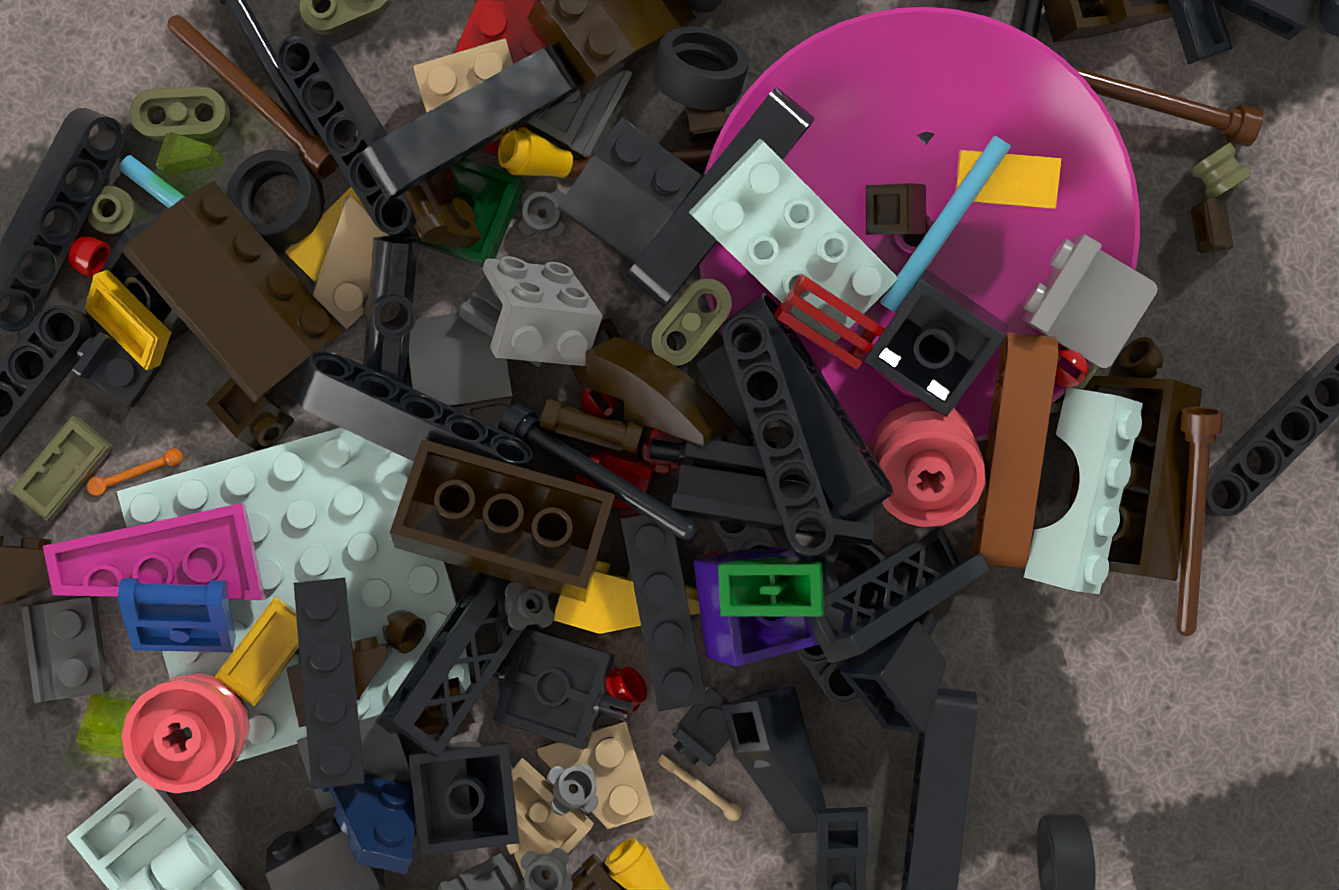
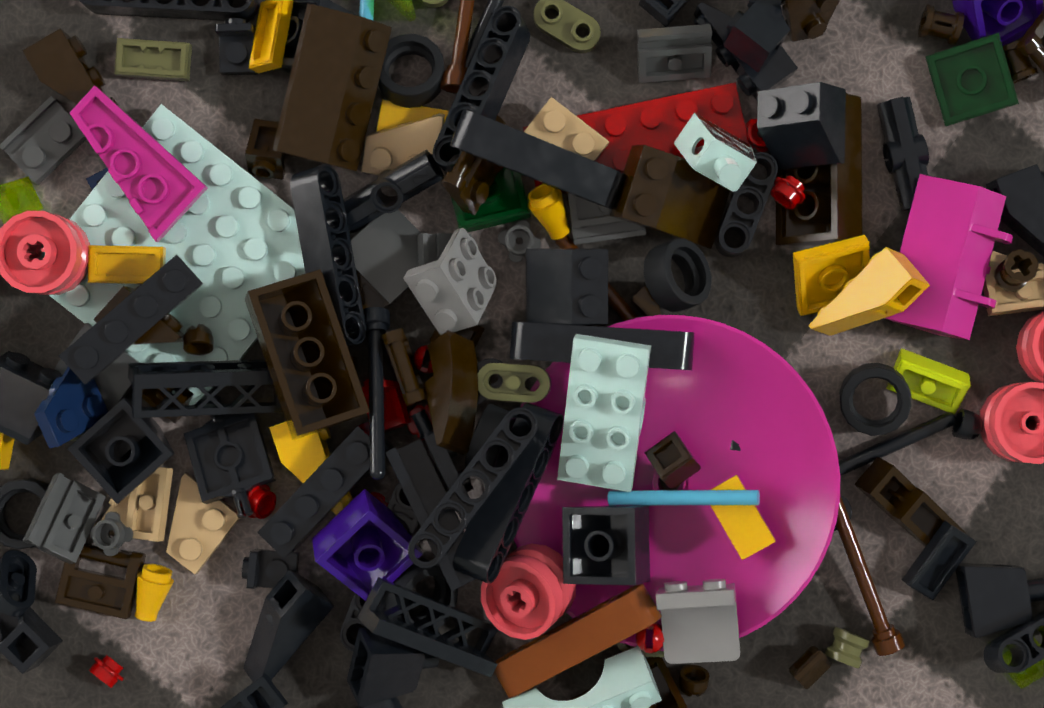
camera: 60 degrees right, 0 degrees up
orange hinge [87,448,183,496] -> none
blue plate [118,578,236,653] -> none
dark grey plate [504,582,554,631] -> none
dark grey plate [547,764,598,815] -> none
tan hinge [657,753,743,821] -> none
green slope [718,555,824,617] -> none
red tile [774,274,885,370] -> none

